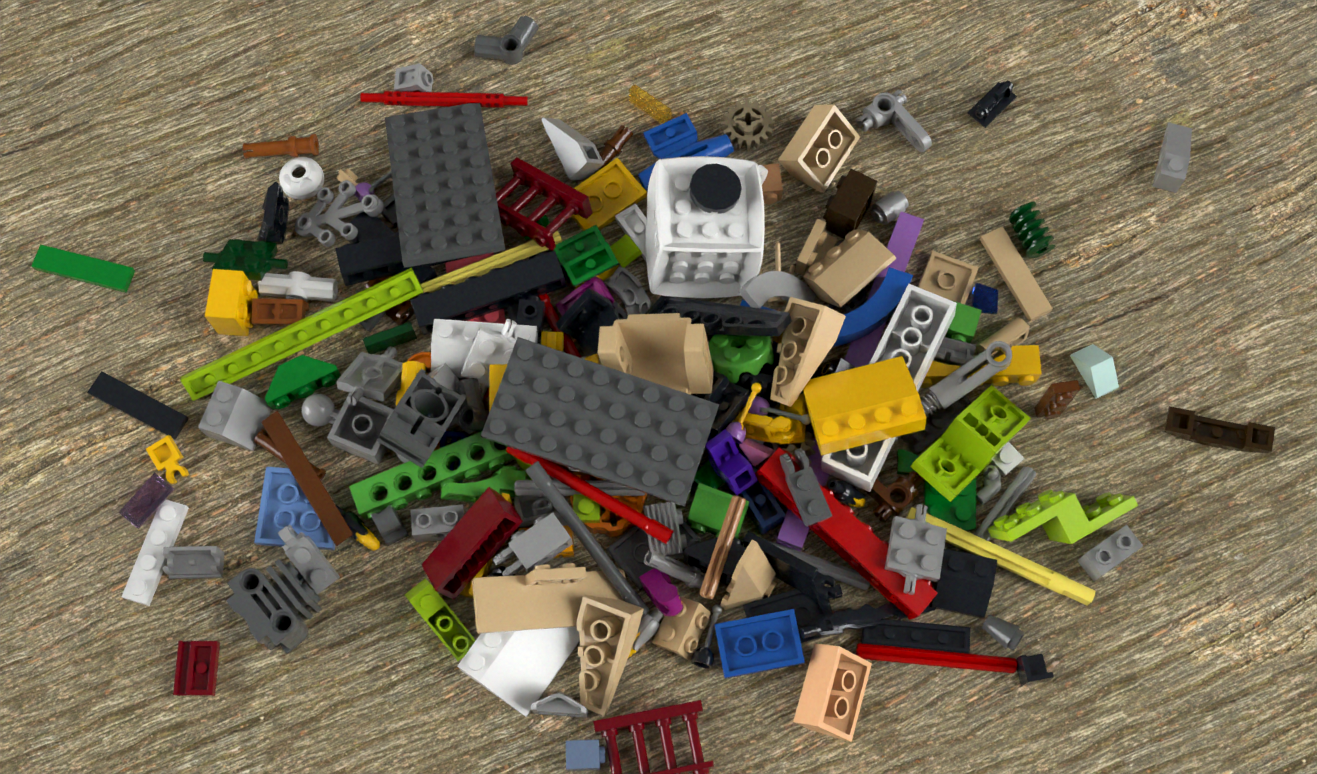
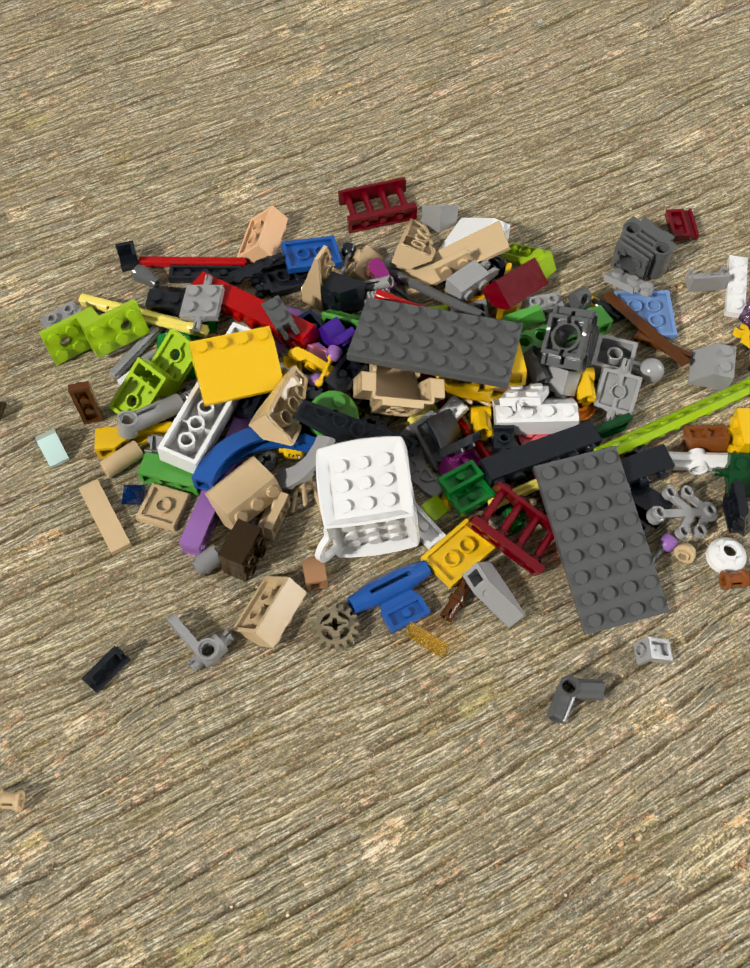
camera: 175 degrees right, 10 degrees down
green slope [265,355,341,410] -> none
red axle [360,91,528,108] -> none
sand blue brick [566,739,606,771] -> none
black tile [689,163,742,214] -> none
medium nougat axle [700,496,746,599] -> none
black tile [743,531,837,610] -> none
dark green piece [1009,202,1056,258] -> none

